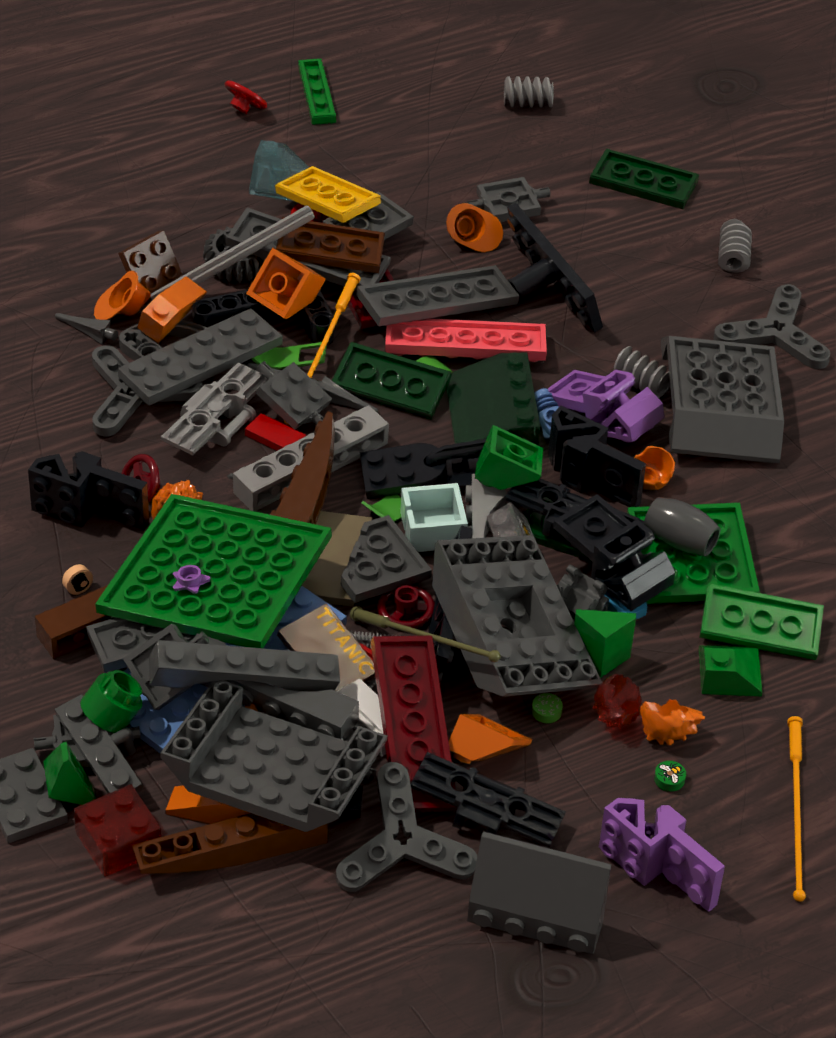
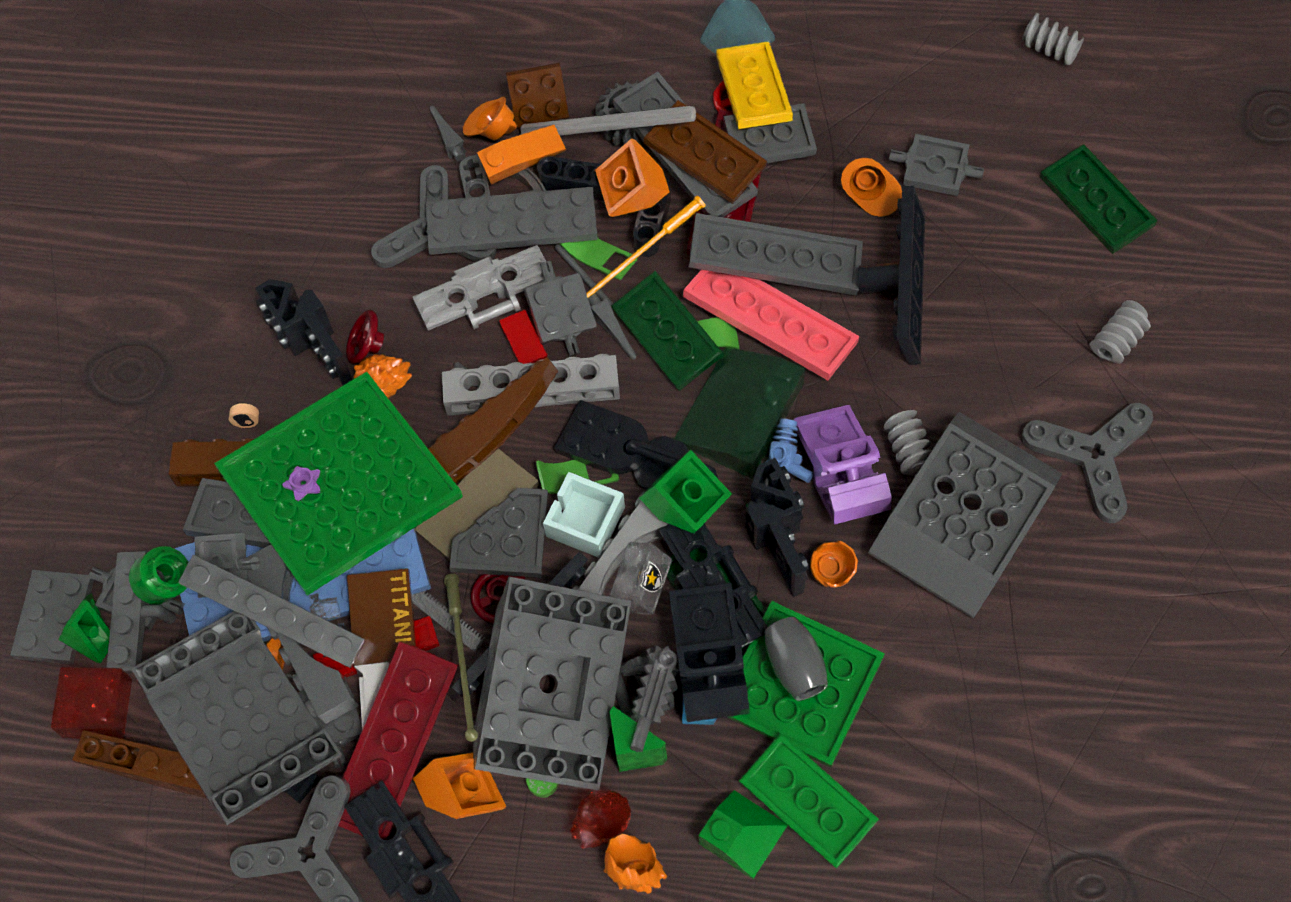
camera: 40 degrees right, 20 degrees up
none -> flat silver piece [630,645,678,752]

